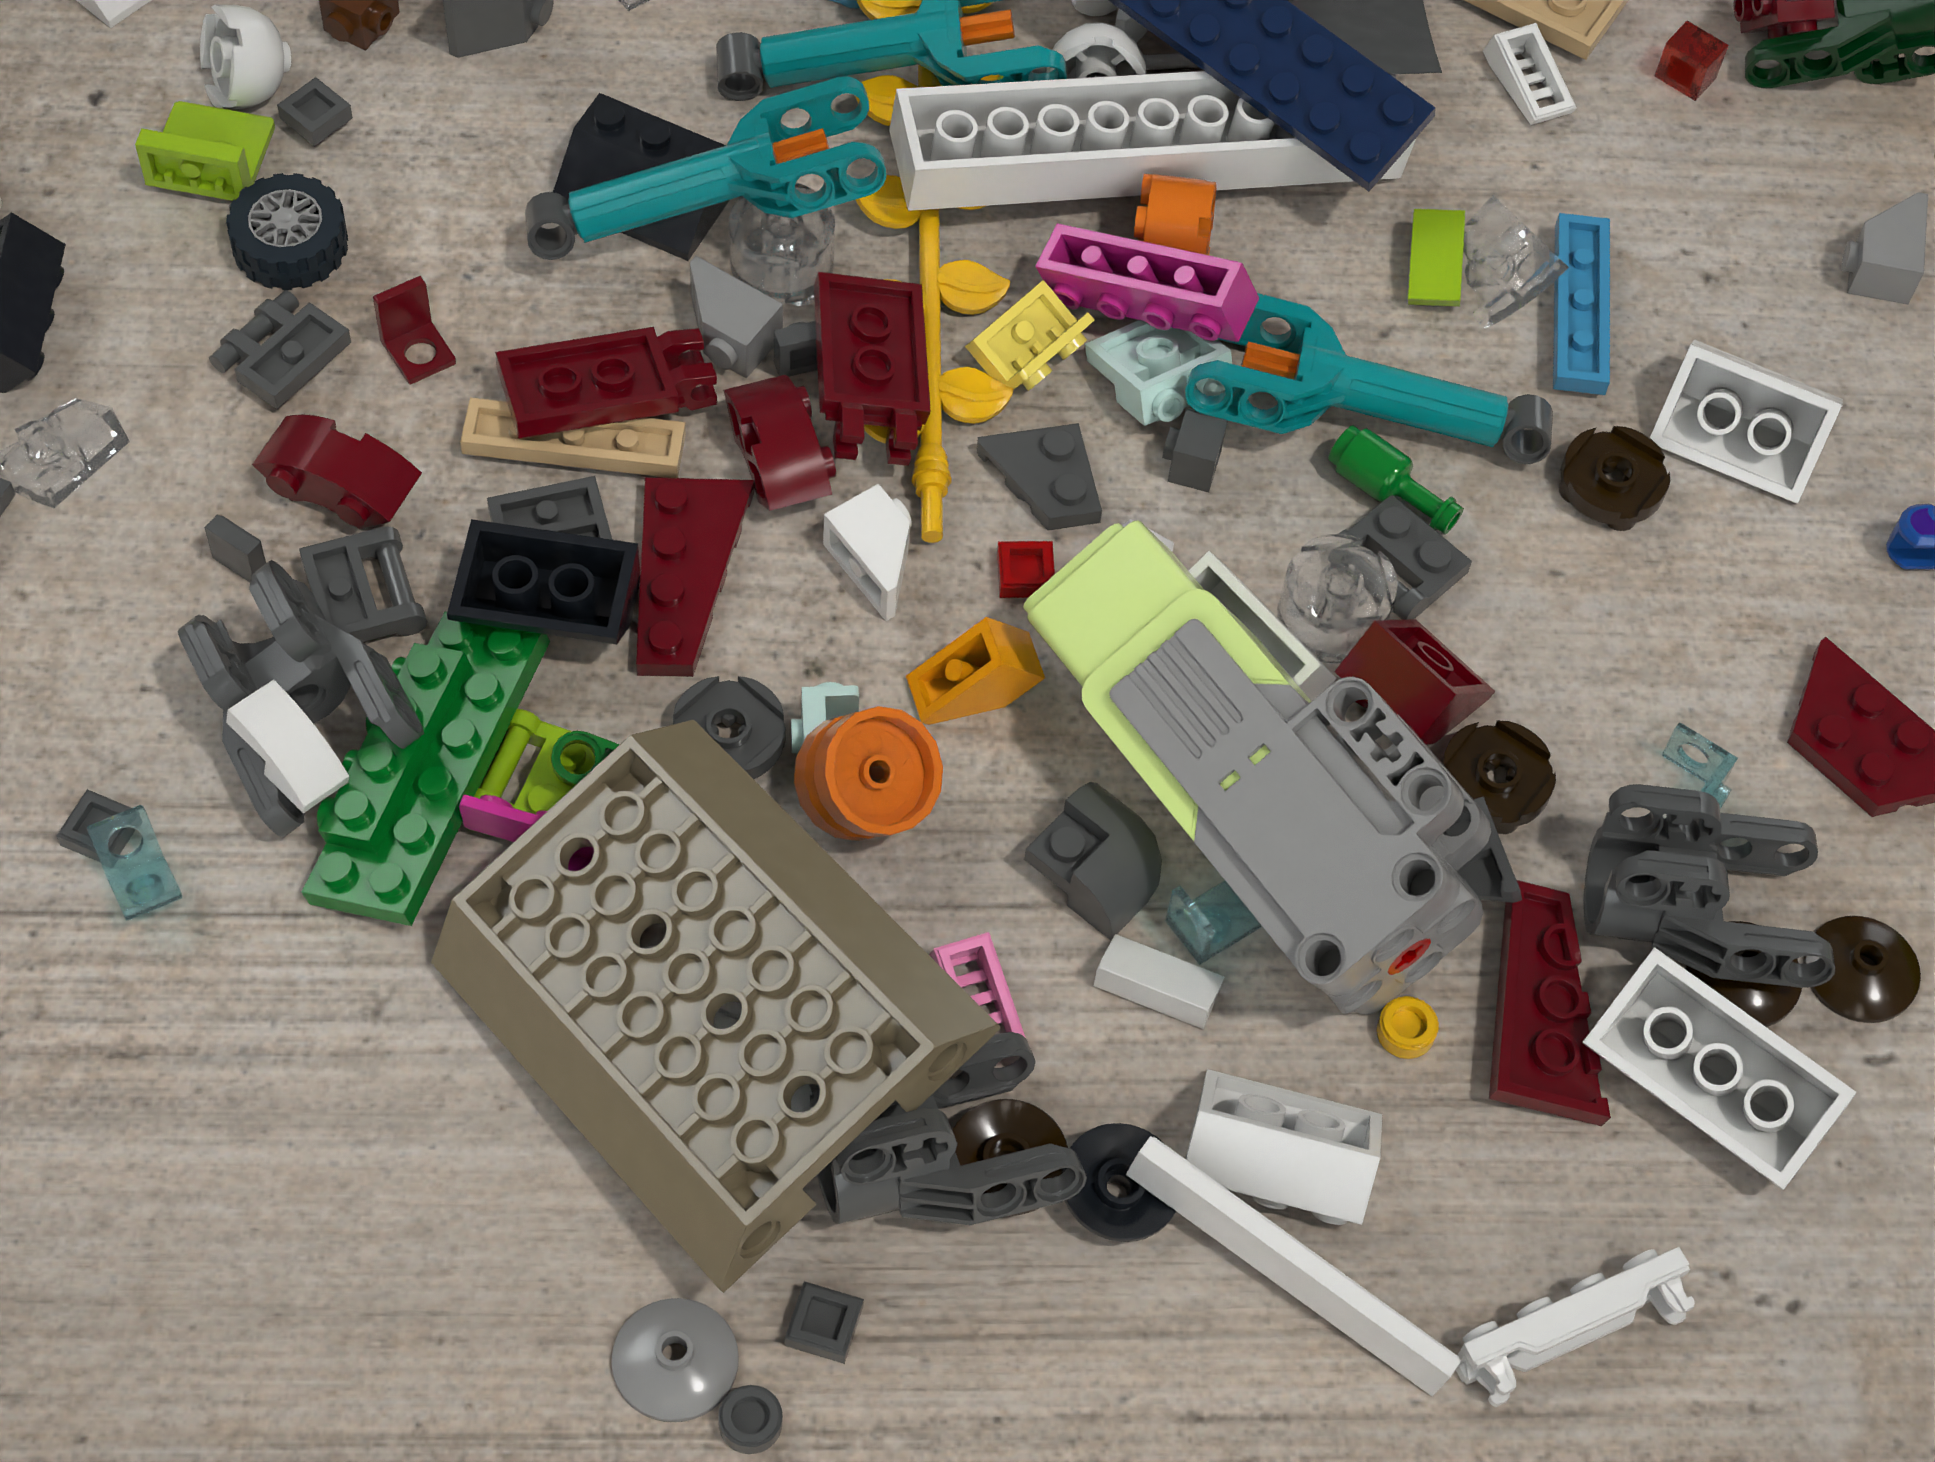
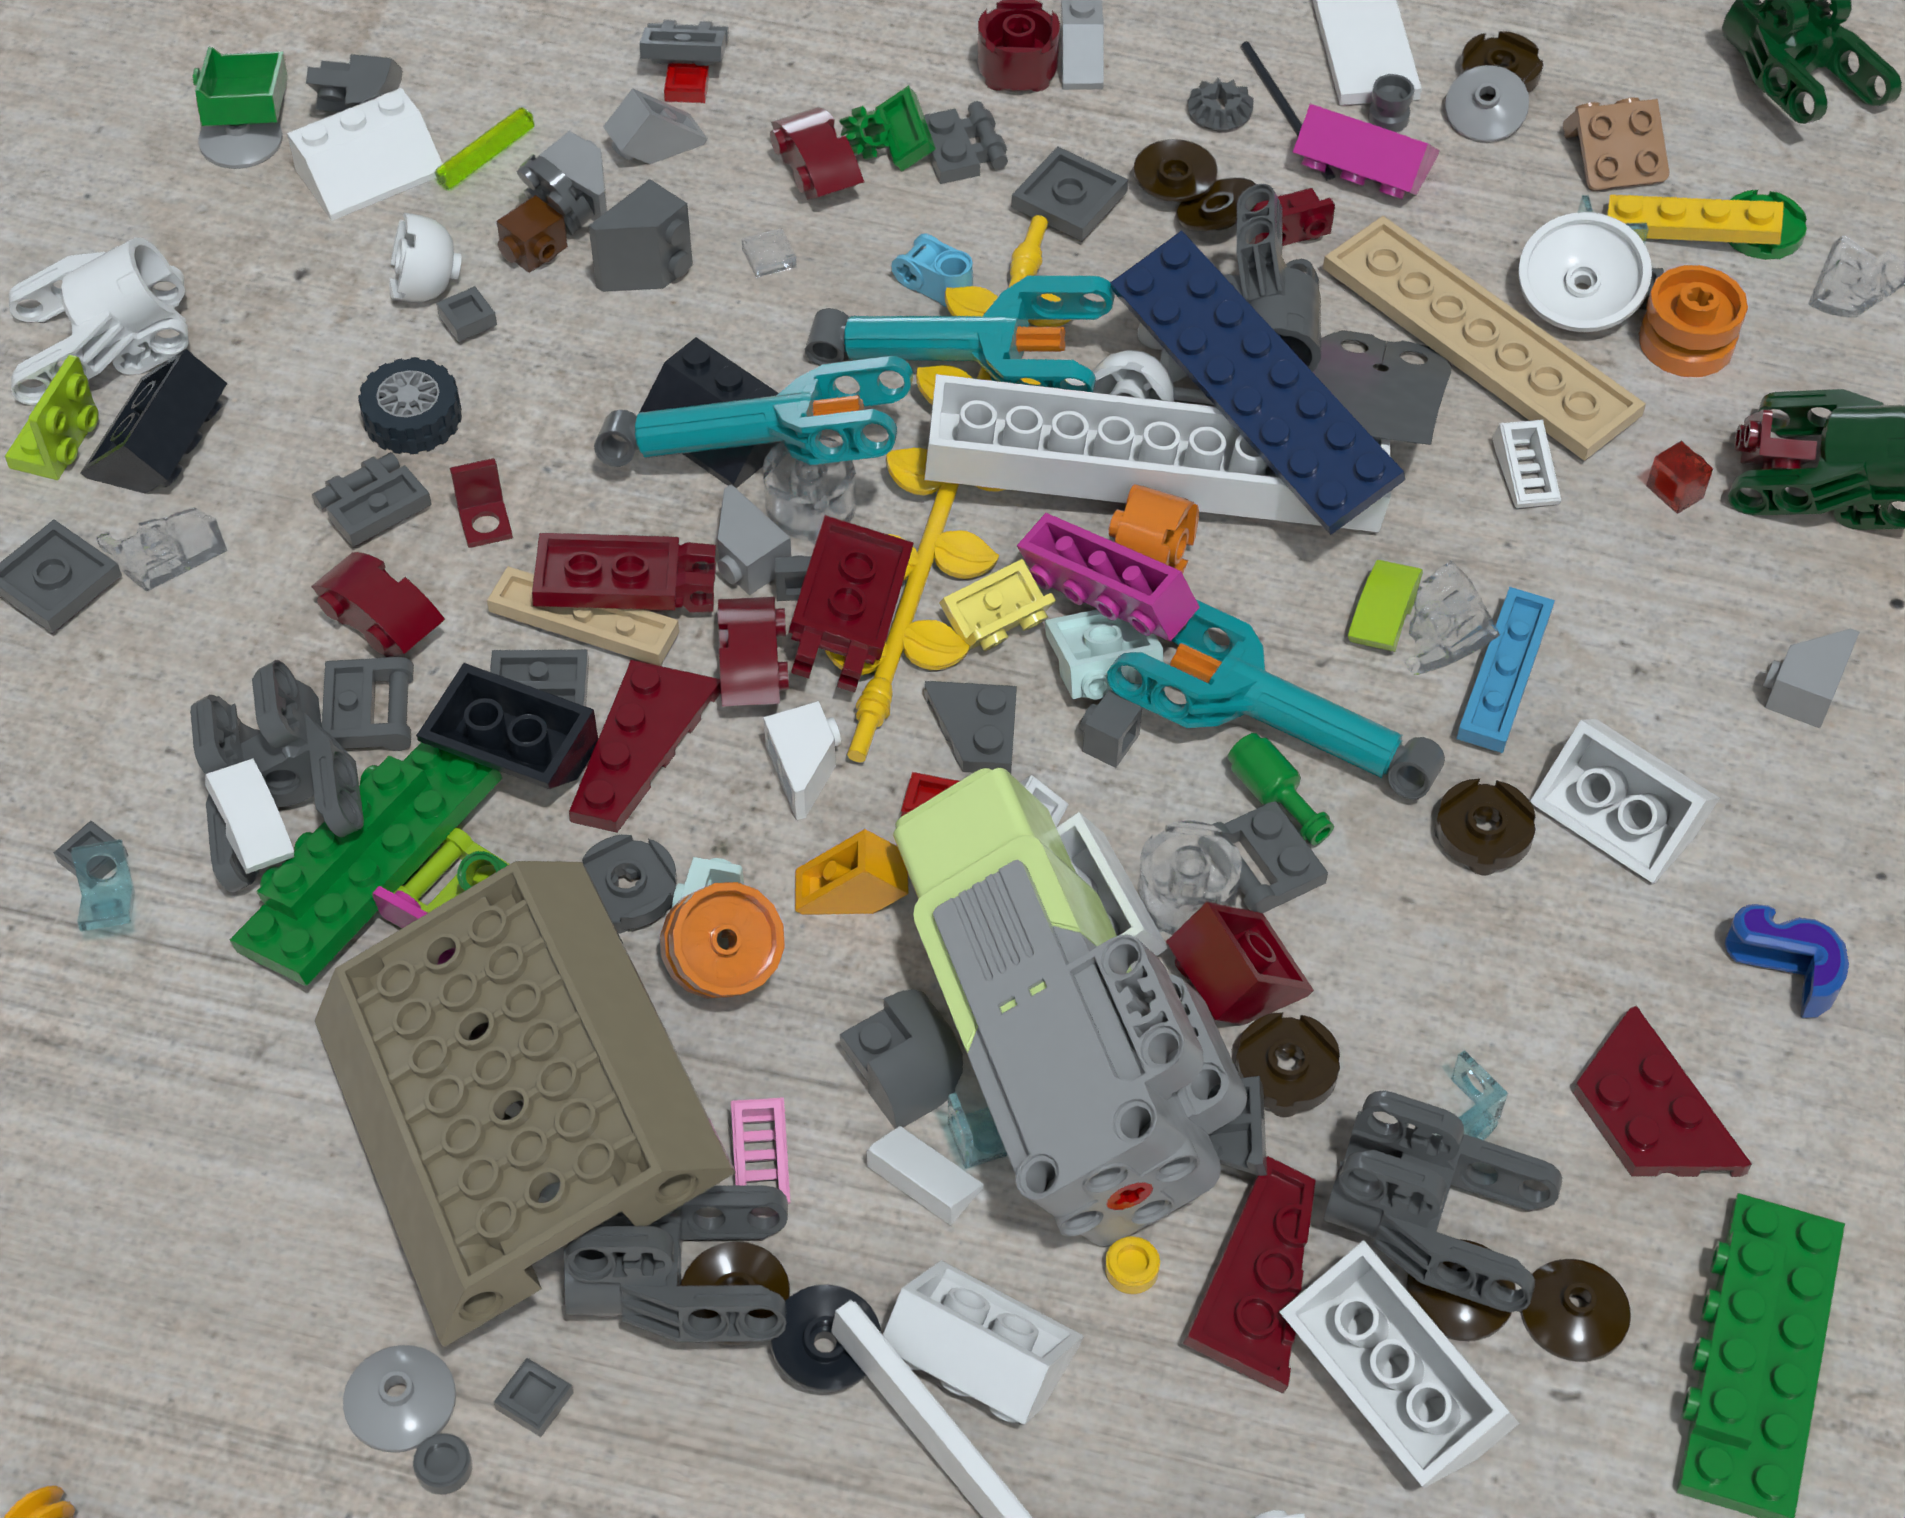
camera: 20 degrees right, 5 degrees down
lime bracket [135,101,275,201] -> none
dark grey tile [204,514,266,582] -> none

